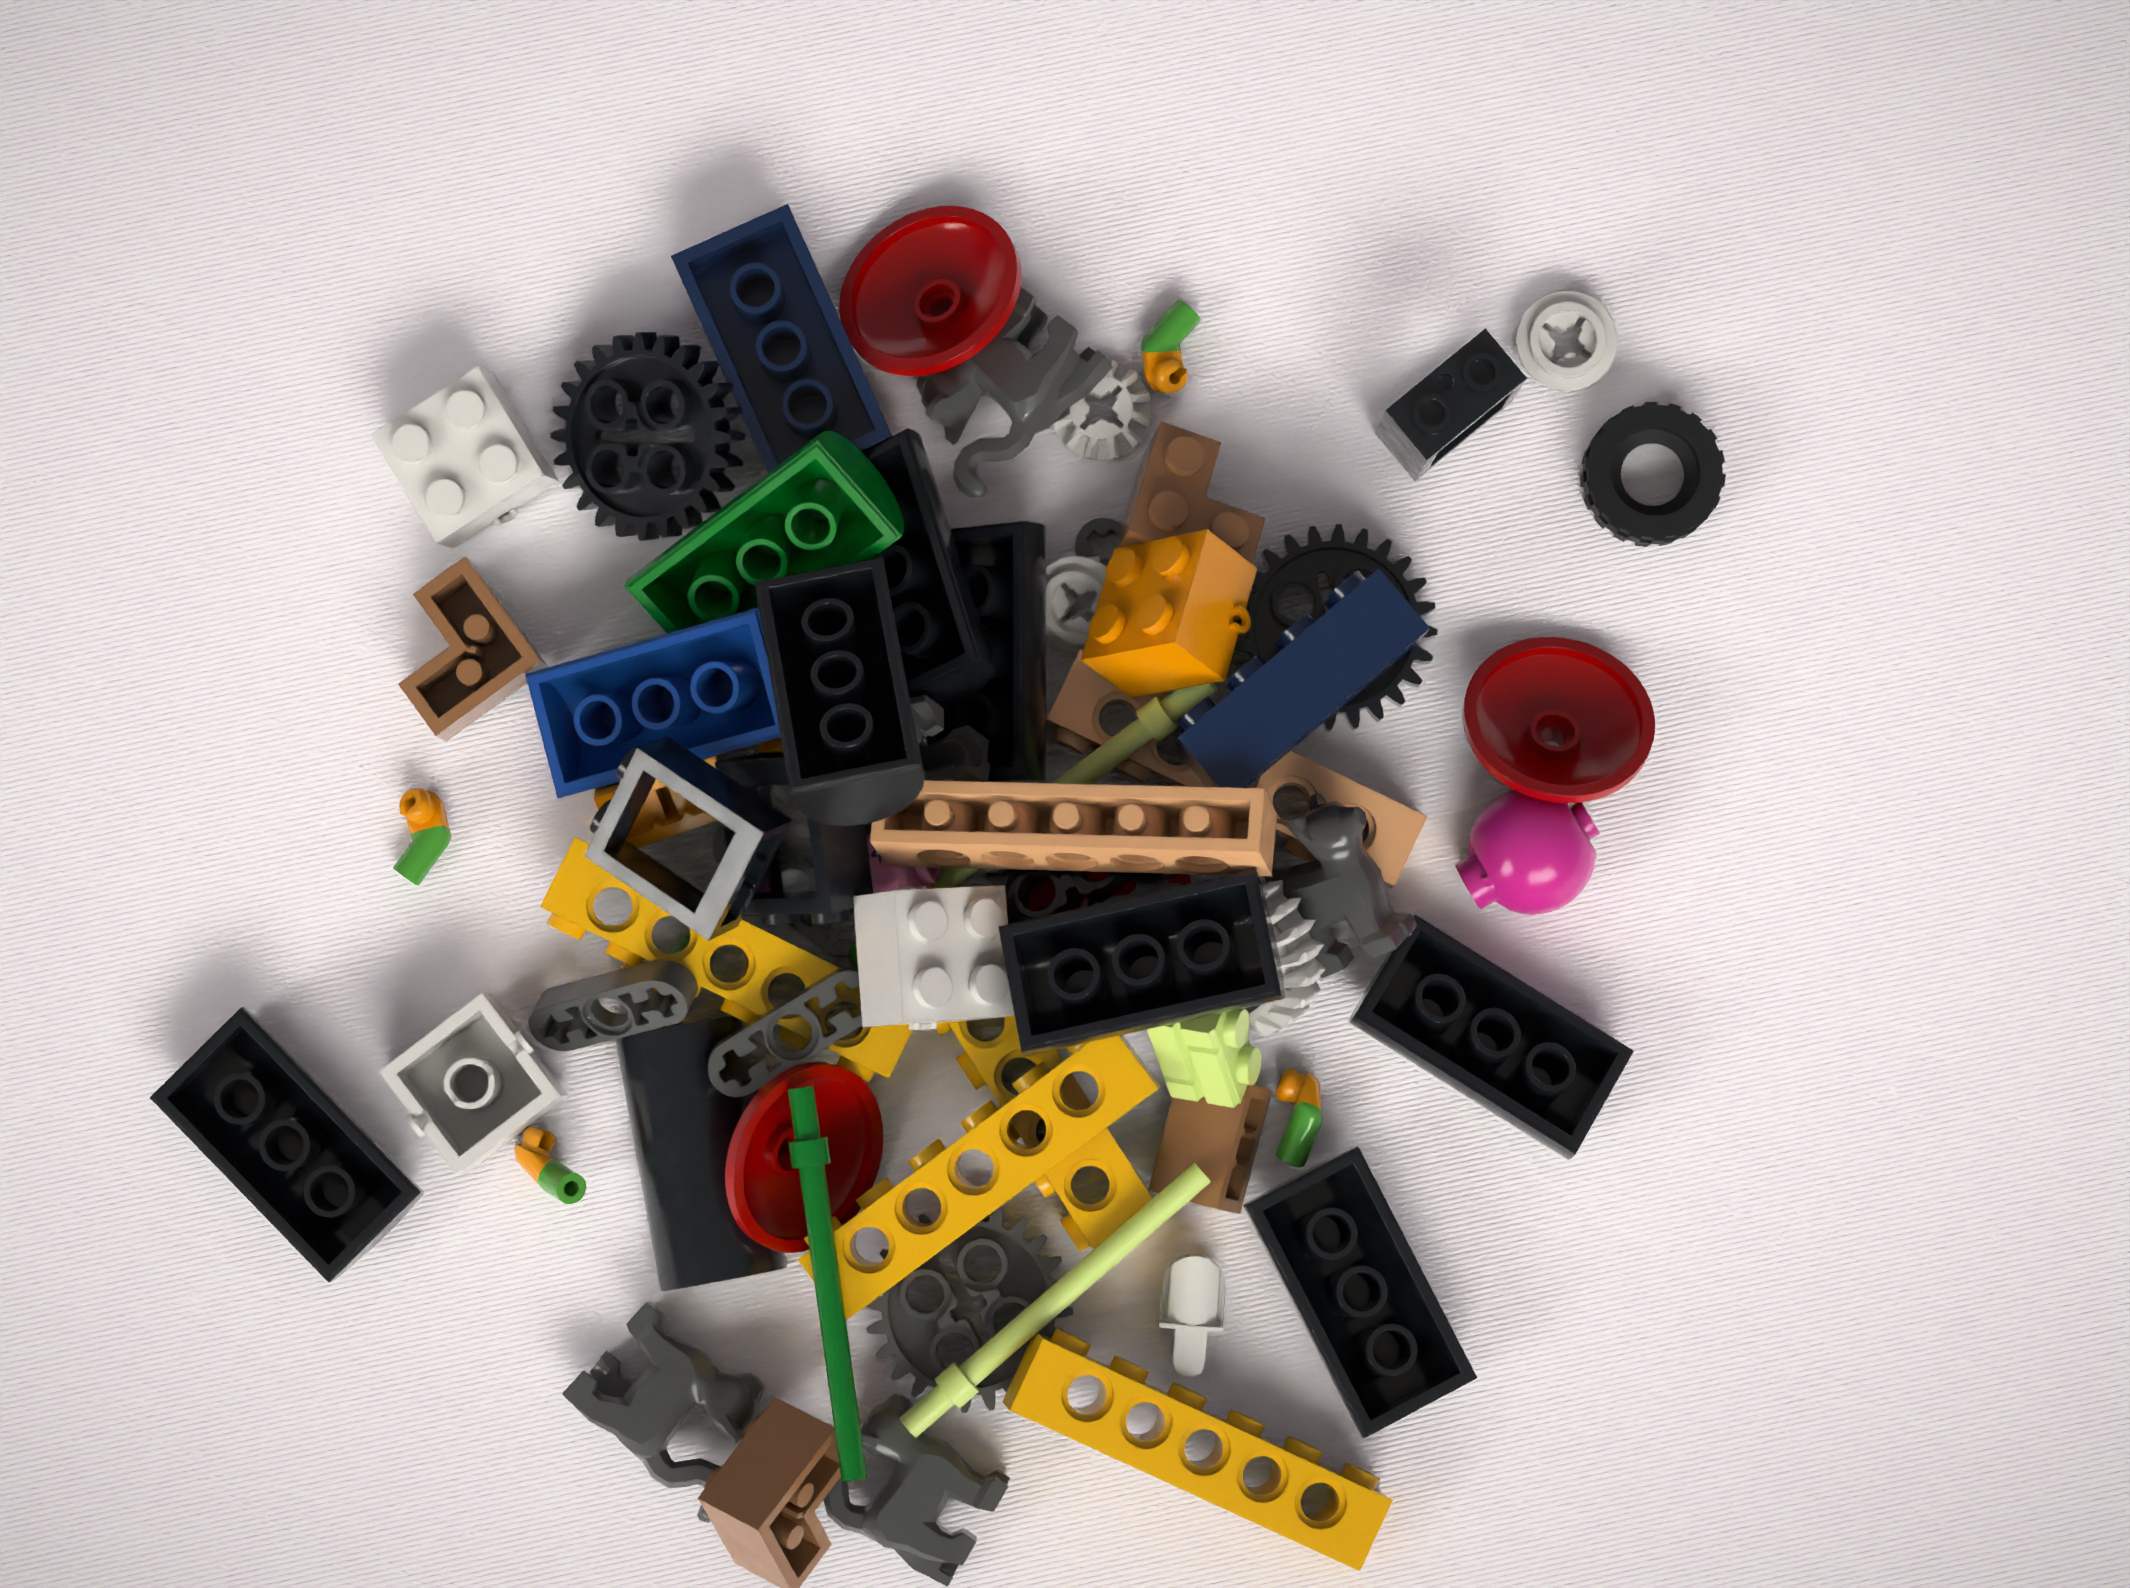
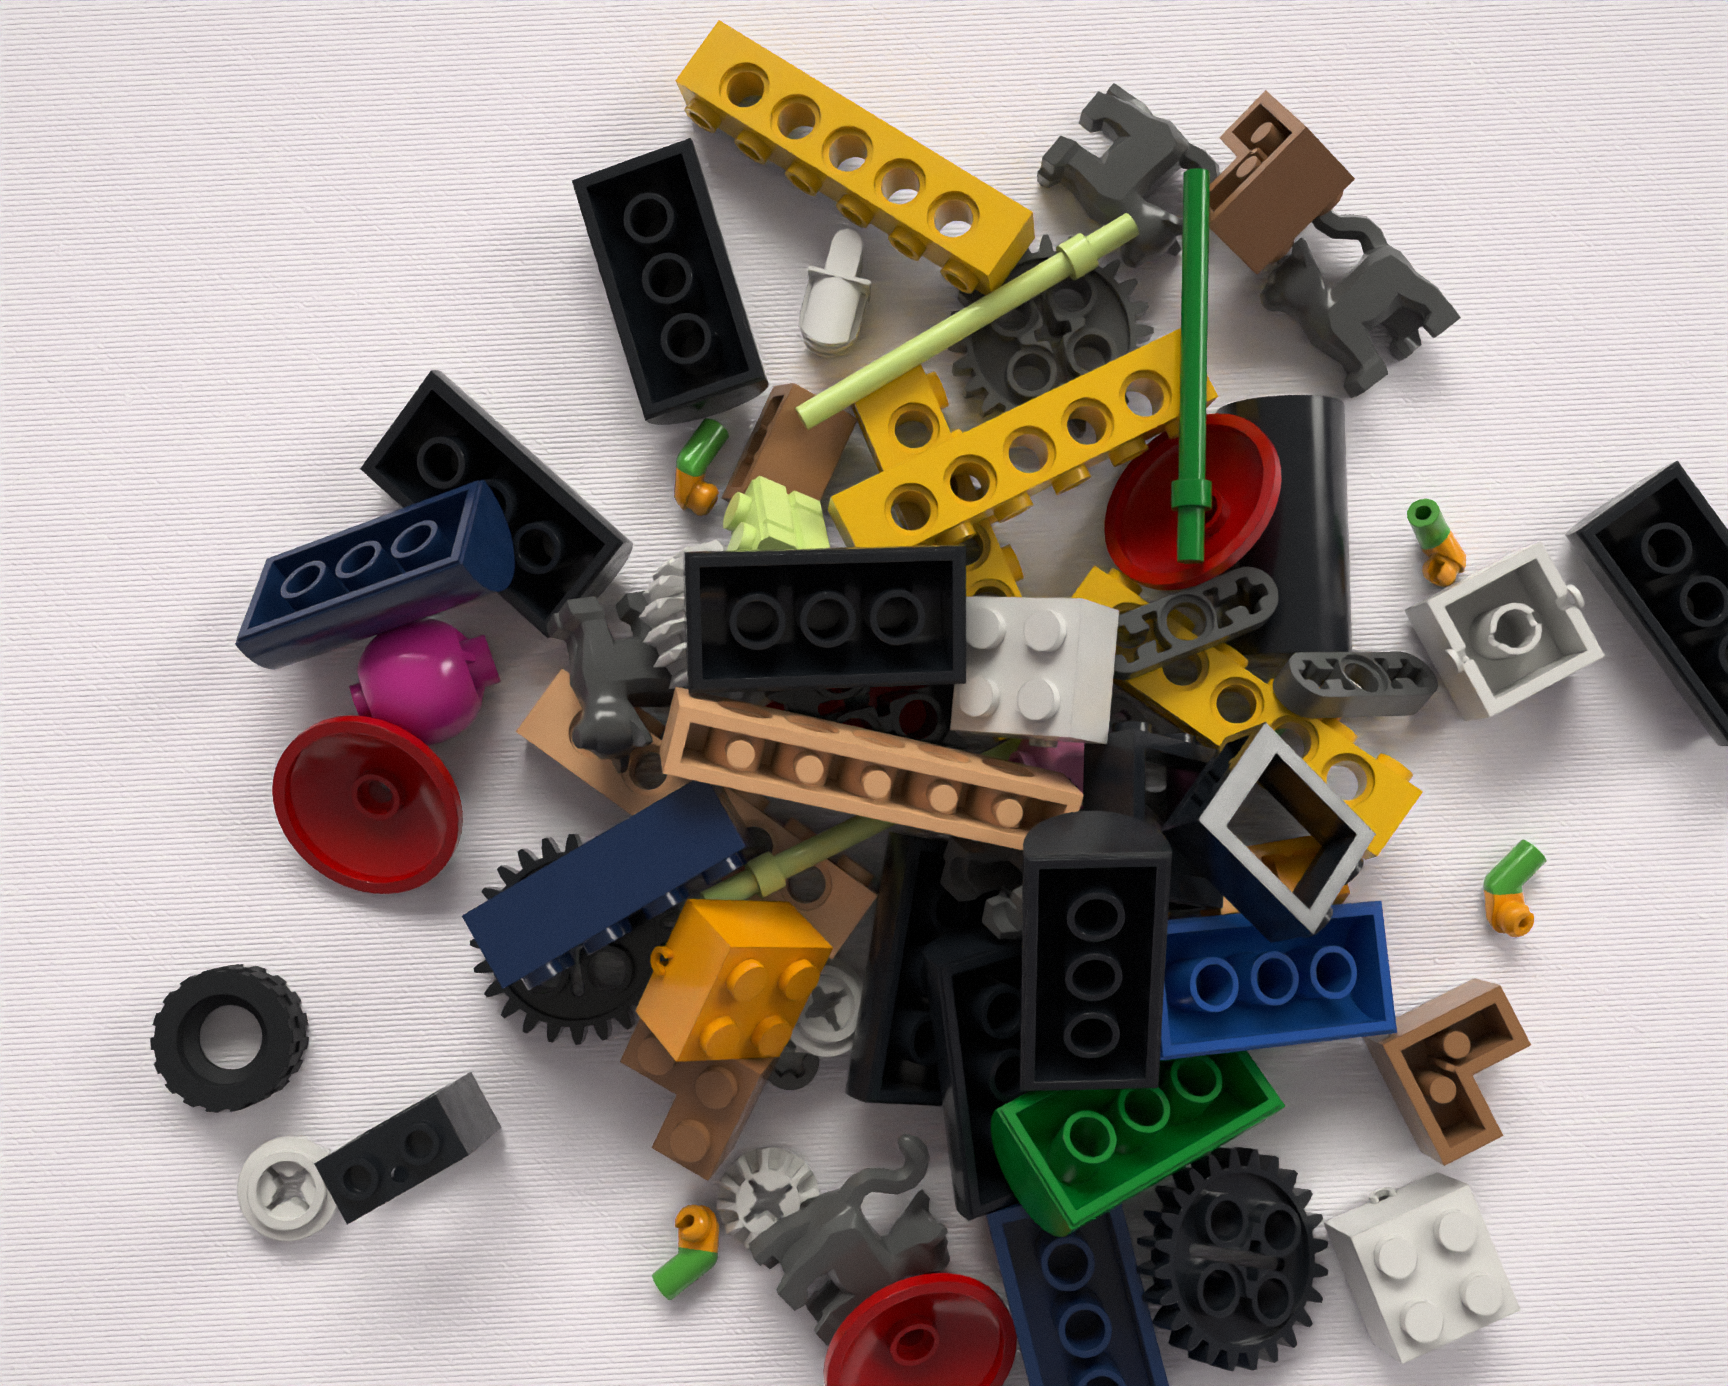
camera: 170 degrees left, 0 degrees up
none -> dark blue brick [235,480,515,670]

